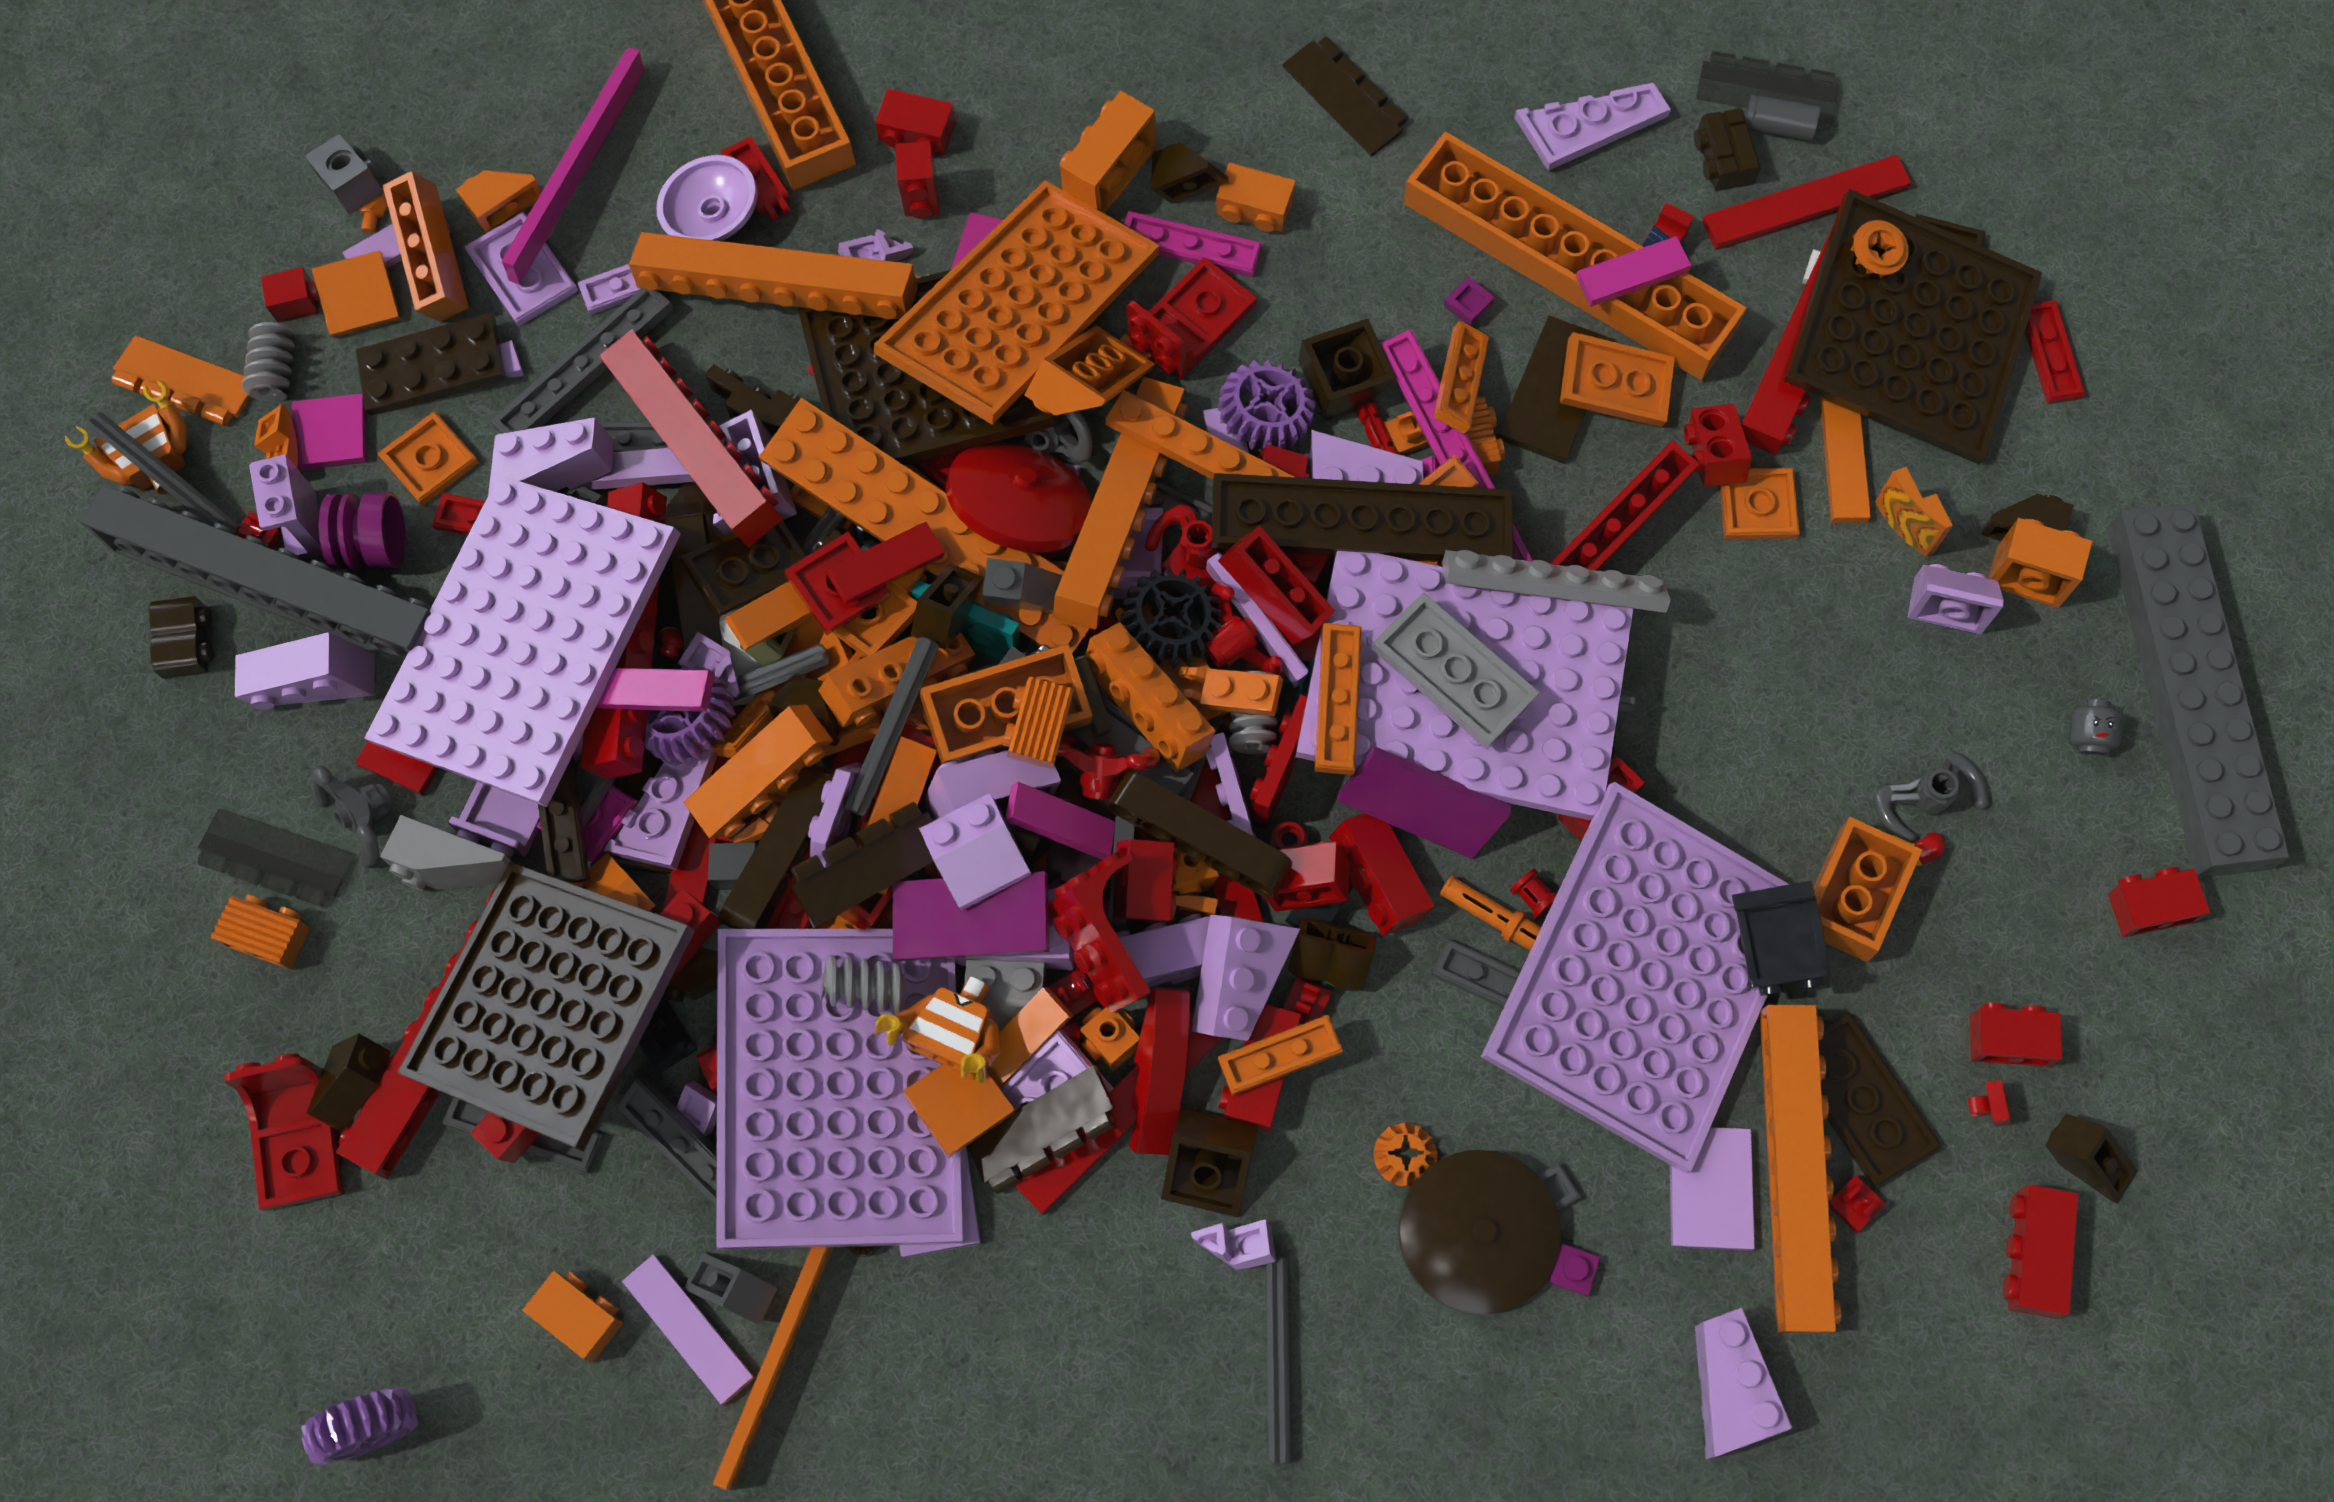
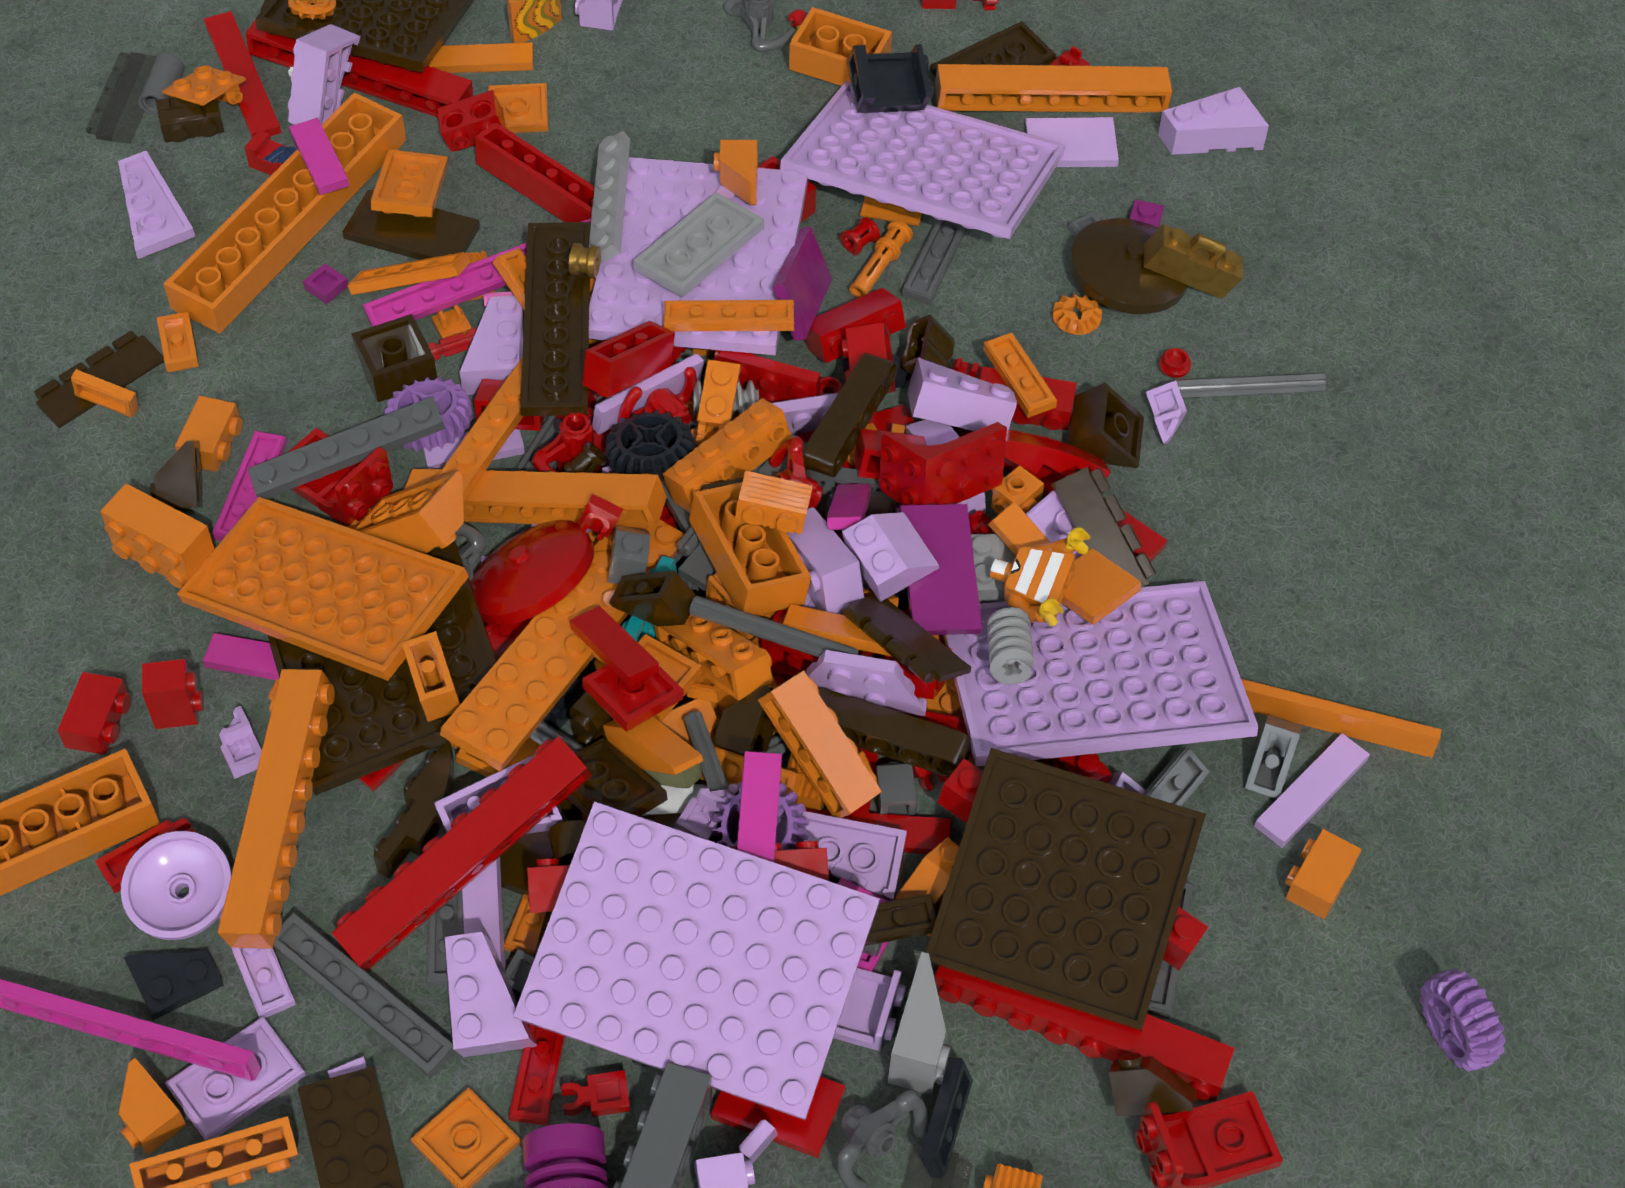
camera: 100 degrees left, 15 degrees down
none -> orange tile [71,369,139,417]
none -> black wing [124,951,224,1020]
none -> orange plate [157,312,199,373]
none -> orange hinge [162,65,246,106]
none -> dark grey plate [248,396,446,499]
none -> lavender wedge [288,24,361,125]
none -> orange brick [401,631,460,722]
none -> red plate [561,1070,630,1117]
none -> dark brown bush [564,441,608,473]
none -> pearl gold wheel [569,243,601,278]
none -> red tile [577,494,623,541]
none -> orange slope [714,140,758,205]
none -> lavender tile [739,1120,778,1164]
none -> black tile [920,1057,973,1179]
none -> pearl gold piece [1144,224,1243,298]
none -> red plate [1159,348,1191,378]

